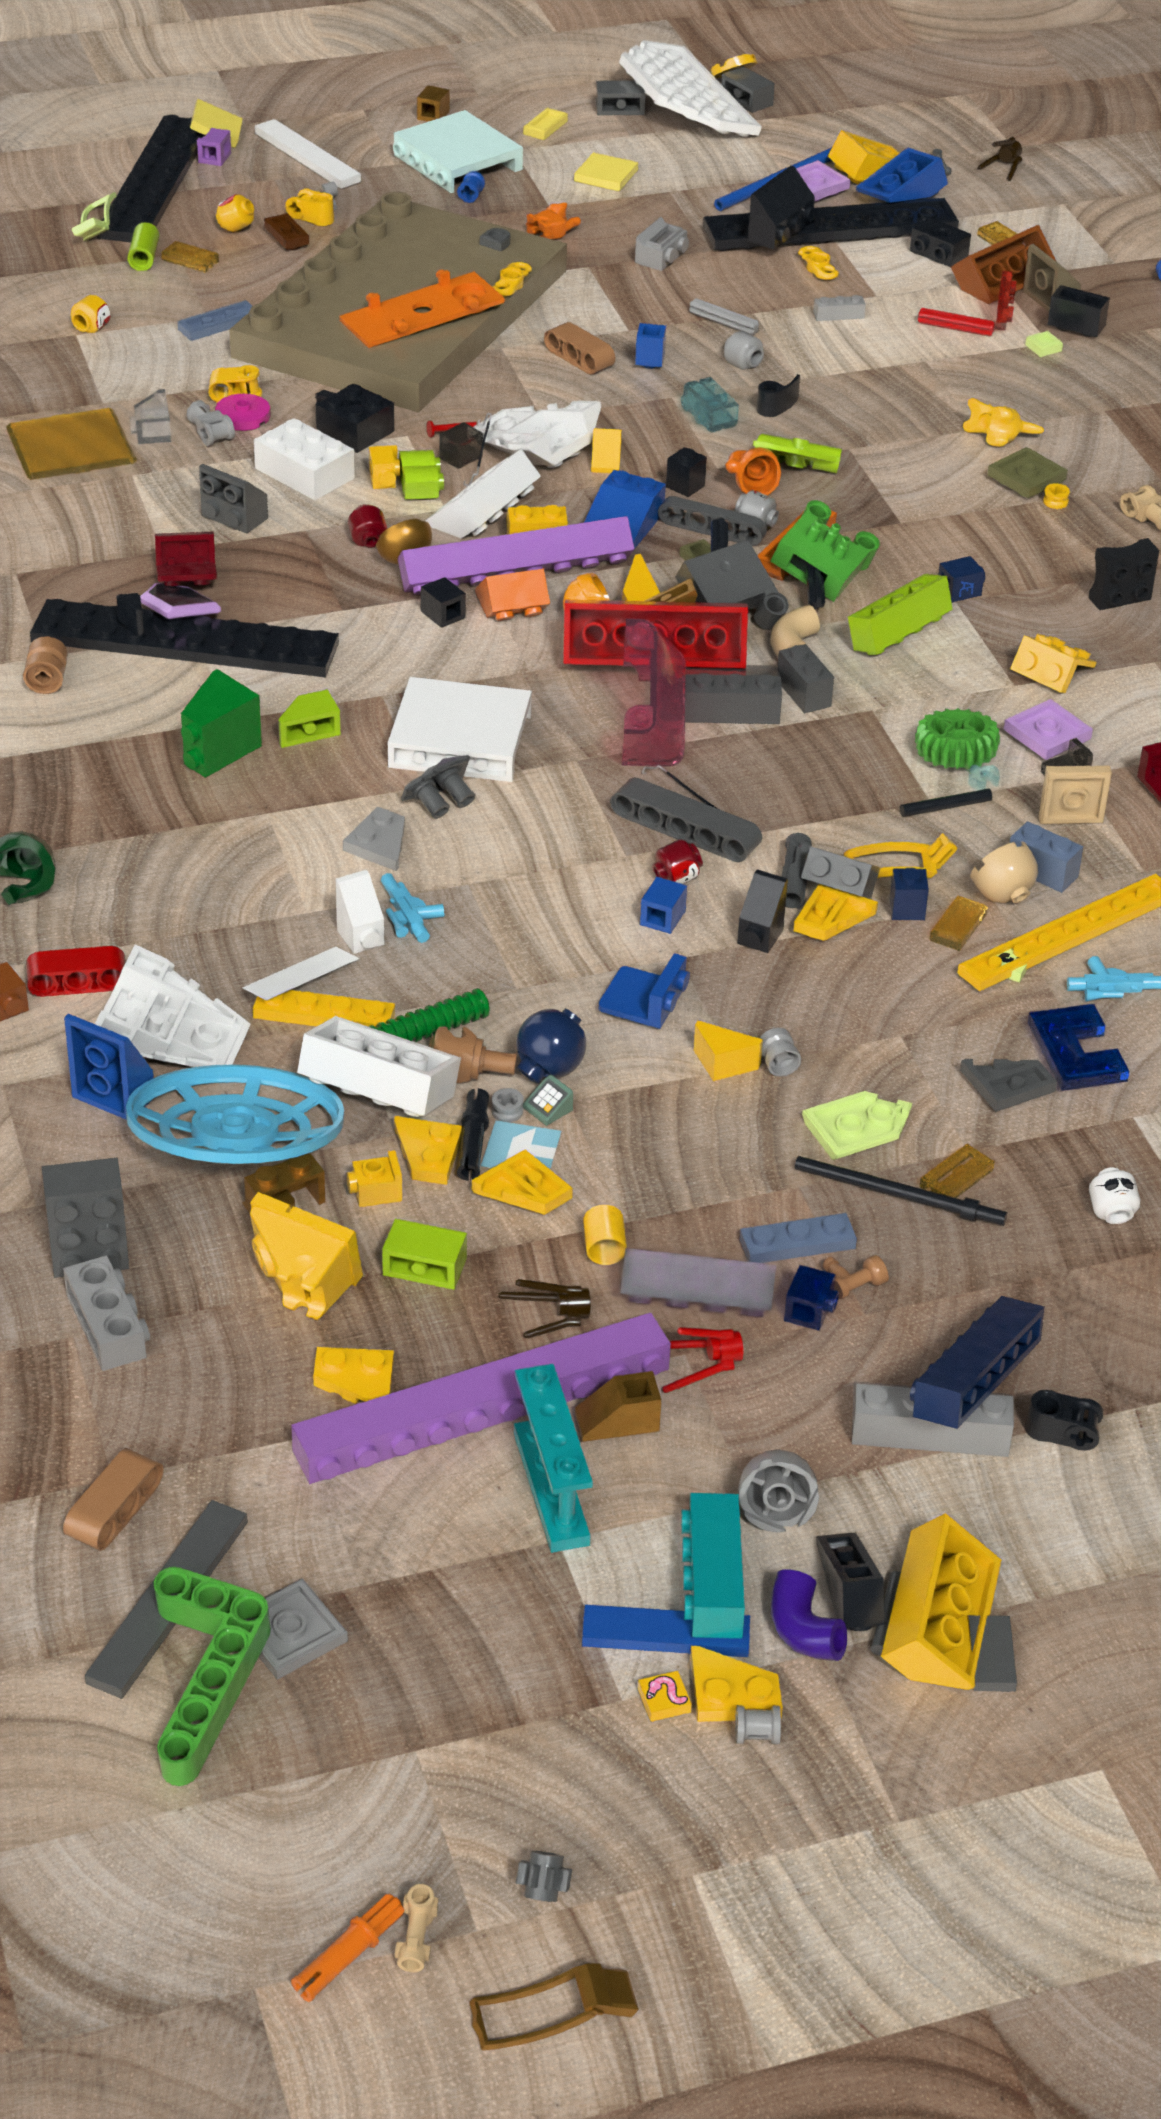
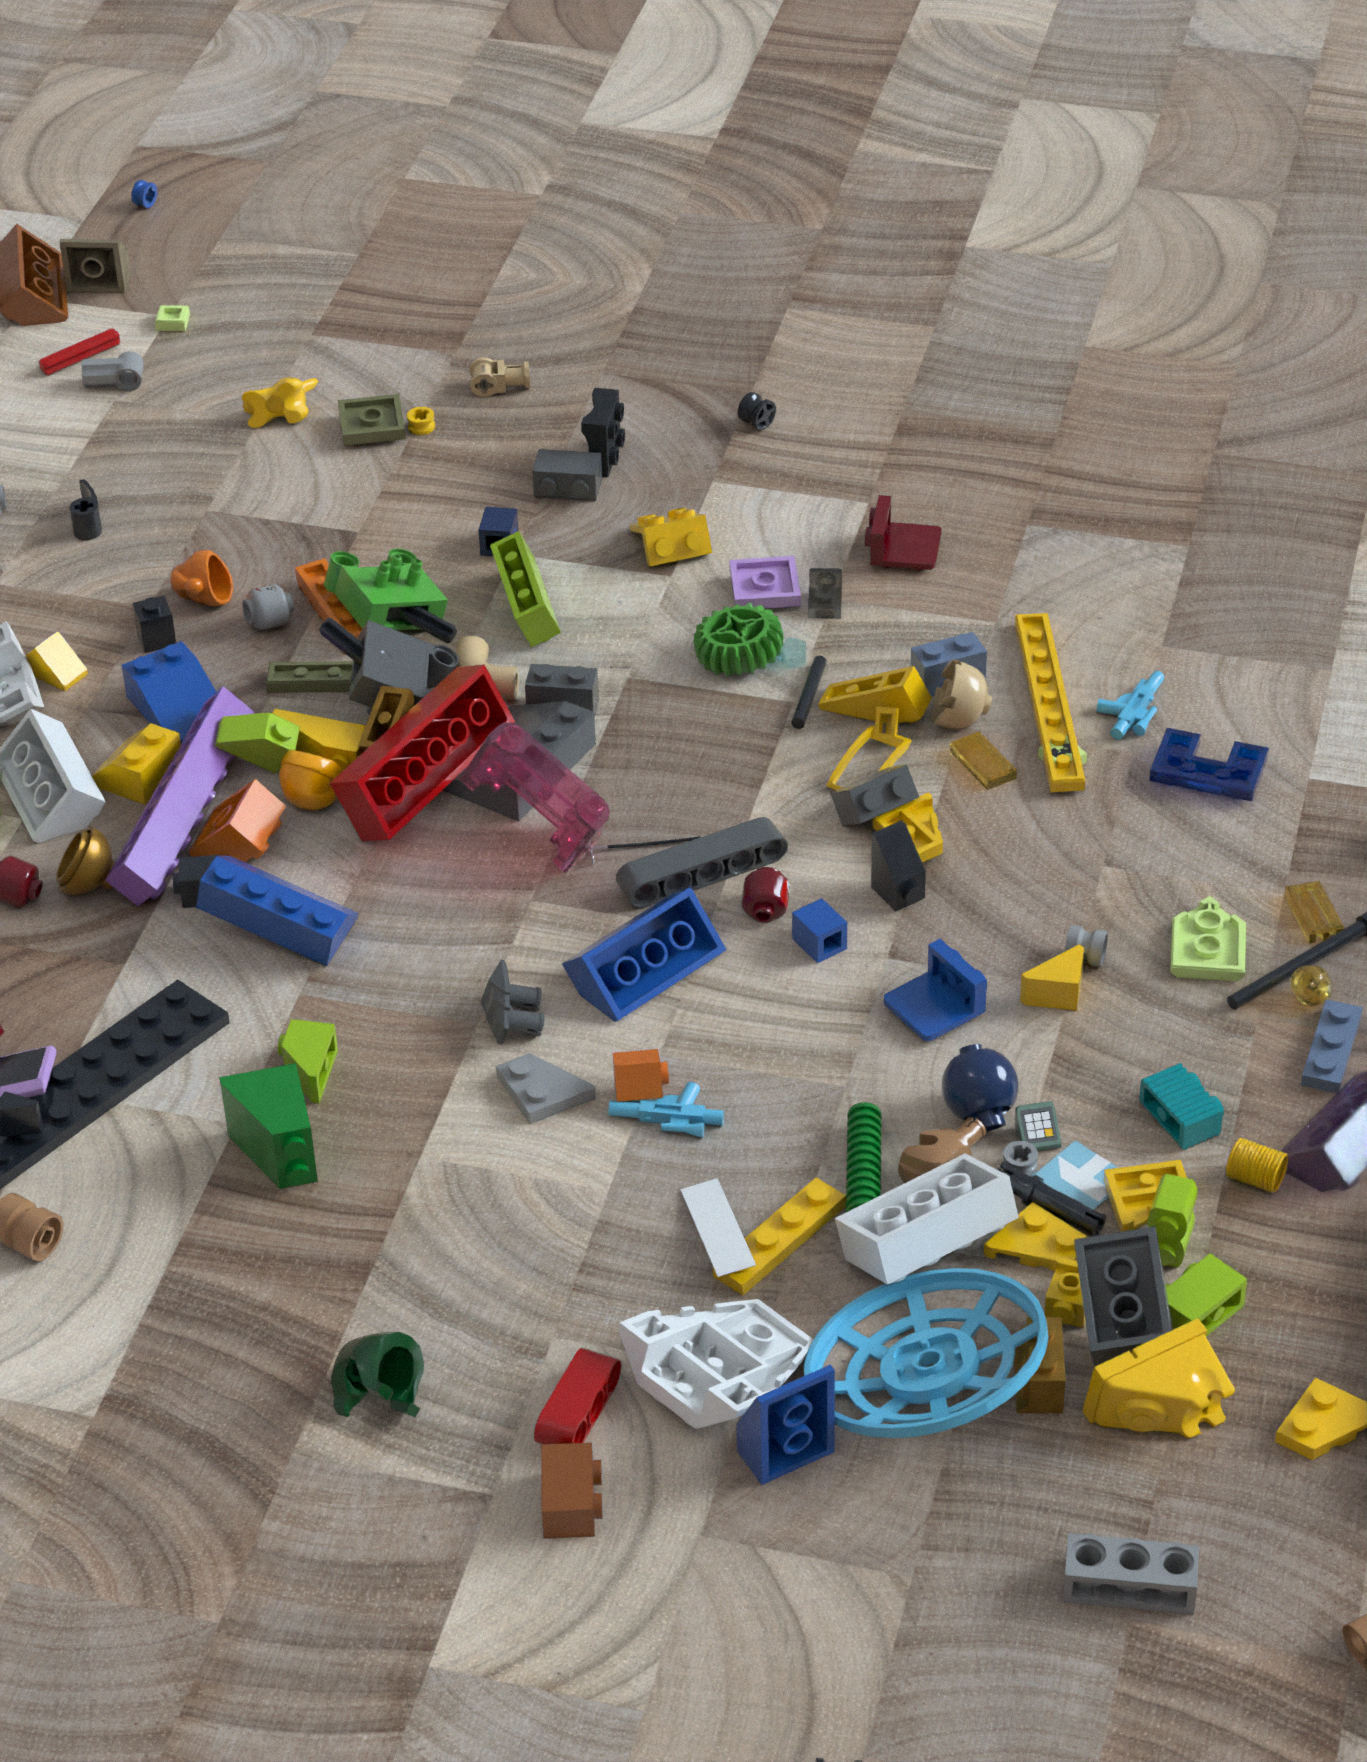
camera: 55 degrees left, 0 degrees up
dark grey brick [42,1157,129,1278] -> none
white slope [336,870,384,954] -> none
white panel [388,677,532,782] -> none
dark brown plant [499,1279,591,1338] -> none
dark grey beam [658,496,767,546] -> none
clear light blue brick [681,377,739,433] -> none
lime pin [752,434,842,474] -> none
dark grey piece [782,833,812,909] -> none
dark blue brick [889,868,929,921] -> none
dark grey wing [960,1059,1057,1112] -> none
clear red plate [995,271,1017,330] -> none
tan tile [1039,766,1112,824] -> none
black brick [1048,285,1110,337] -> none
none -> light grey piece [81,351,144,391]
none -> blue slope [196,856,359,966]
none -> lime slope [215,712,300,774]
none -> dark grey brick [532,449,602,501]
none -> blue slope [562,887,727,1022]
none -> orange brick [612,1049,669,1102]
none -> yellow slope [818,666,932,723]
none -> dark grey slope [1074,1227,1173,1367]
none -> teal brick [1139,1063,1224,1150]
none -> lime brick [1148,1174,1198,1268]
none -> clear yellow piece [1291,965,1332,1007]

